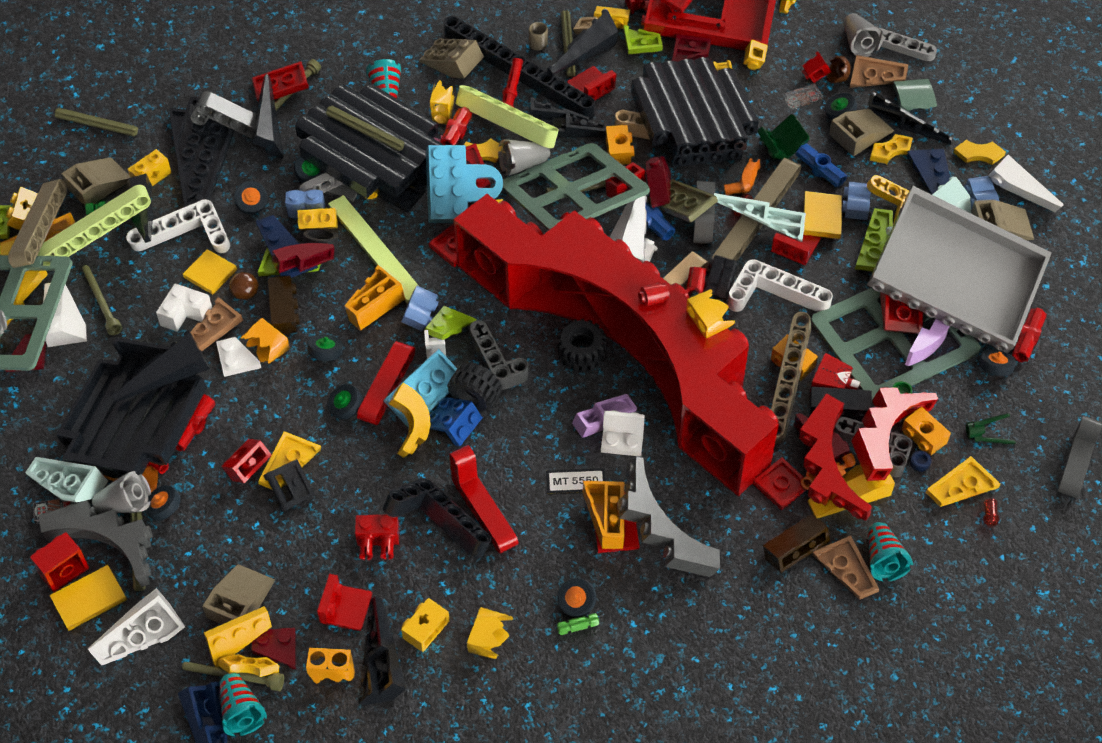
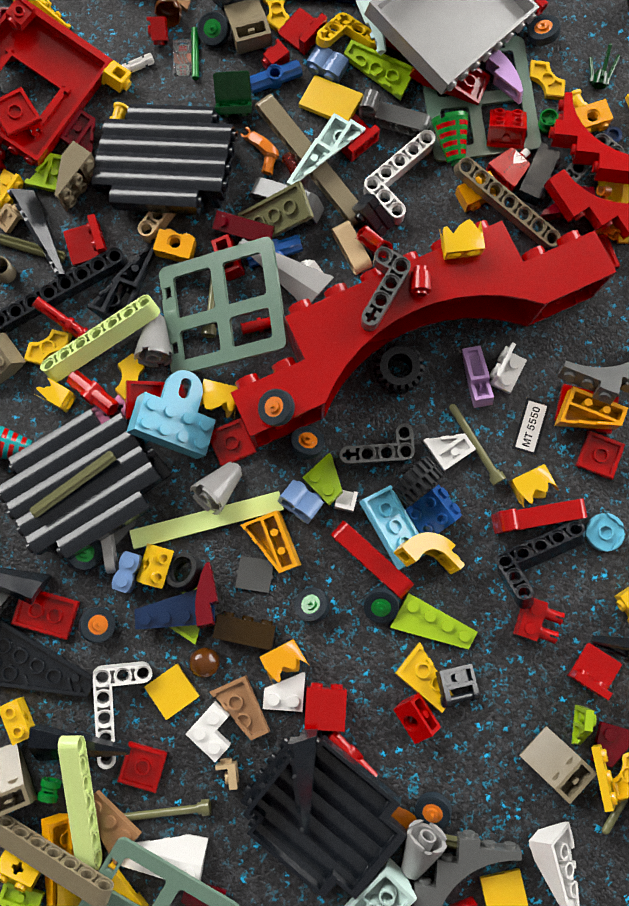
camera: 70 degrees left, 25 degrees up
none -> red tile [11,591,80,640]
none -> yellow tile [24,329,72,365]
none -> dark tan slope [55,141,96,212]
none -> medium nougat wing [94,790,142,865]
none -> red tile [117,741,168,793]
none -> white axle [122,53,154,72]
none -> light grey cone [190,462,242,515]
none -> green bar [191,27,199,80]
none -> tan bracket [215,758,239,790]
none -> dark grey piece [235,556,274,593]
none -> black wheel [258,389,295,426]
none -> red brick [261,39,290,69]
none -> red bracket [278,8,328,55]
none -> black wheel [290,426,325,460]
none -> red piece [304,683,347,732]
none -> dark grey beam [359,89,432,137]
none -> dark grey beam [361,247,411,331]
none -> lime wing [389,593,478,649]
none -> white wing [423,433,476,471]
none -> green cone [431,111,468,167]
none -> olive piece [449,404,506,486]
none -> red bracket [487,108,527,149]
none -> yellow piece [509,464,559,507]
none -> yellow tile [529,60,565,100]
none -> lime wing [571,705,597,745]
none -> yellow bush [572,89,588,108]
none -> red tile [575,430,625,480]
none -> medium azure tile [585,513,625,552]

